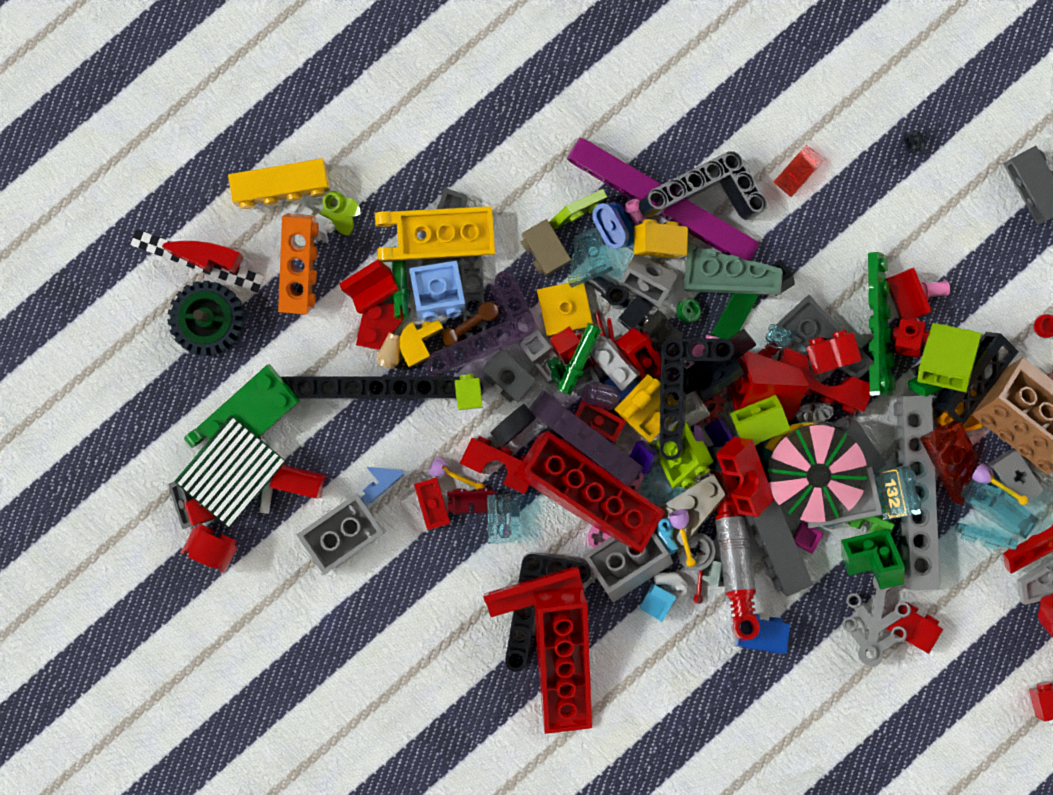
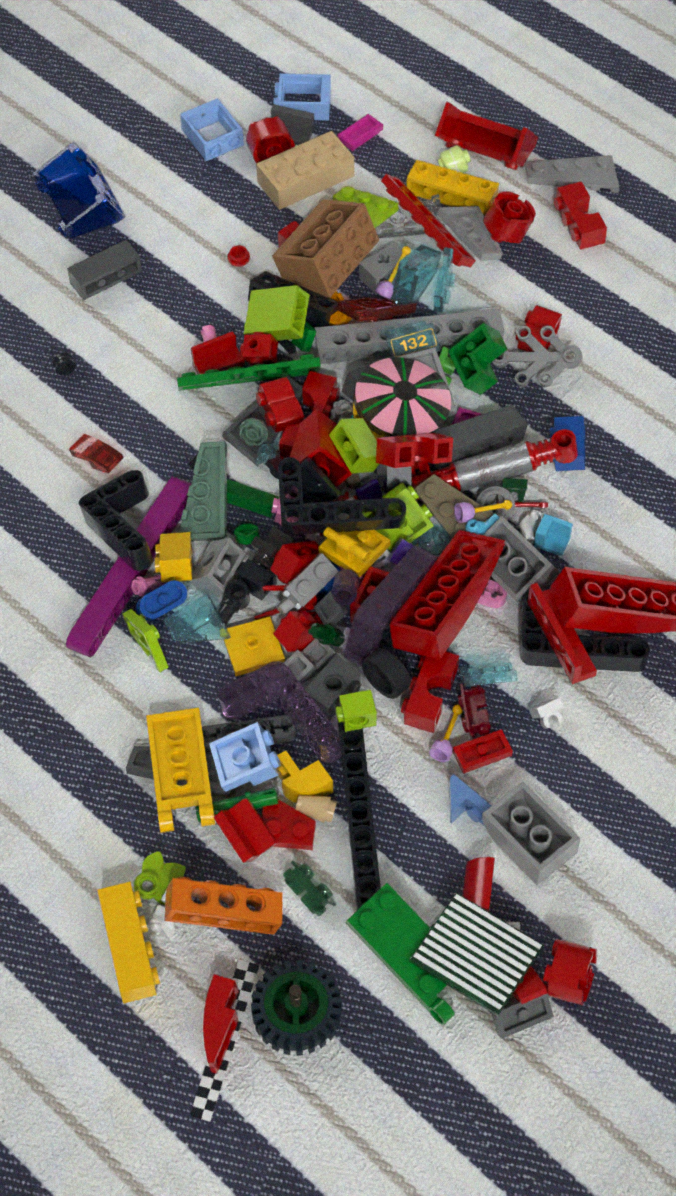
camera: 95 degrees left, 30 degrees down
reddish brown bar [442,302,501,347] -> none
dark tan brick [520,219,571,277] -> none
green pin [557,323,602,395] -> none
none -> sand green plate [239,418,268,446]
none -> clear green hinge [283,860,336,916]
none -> white tile [529,698,564,729]

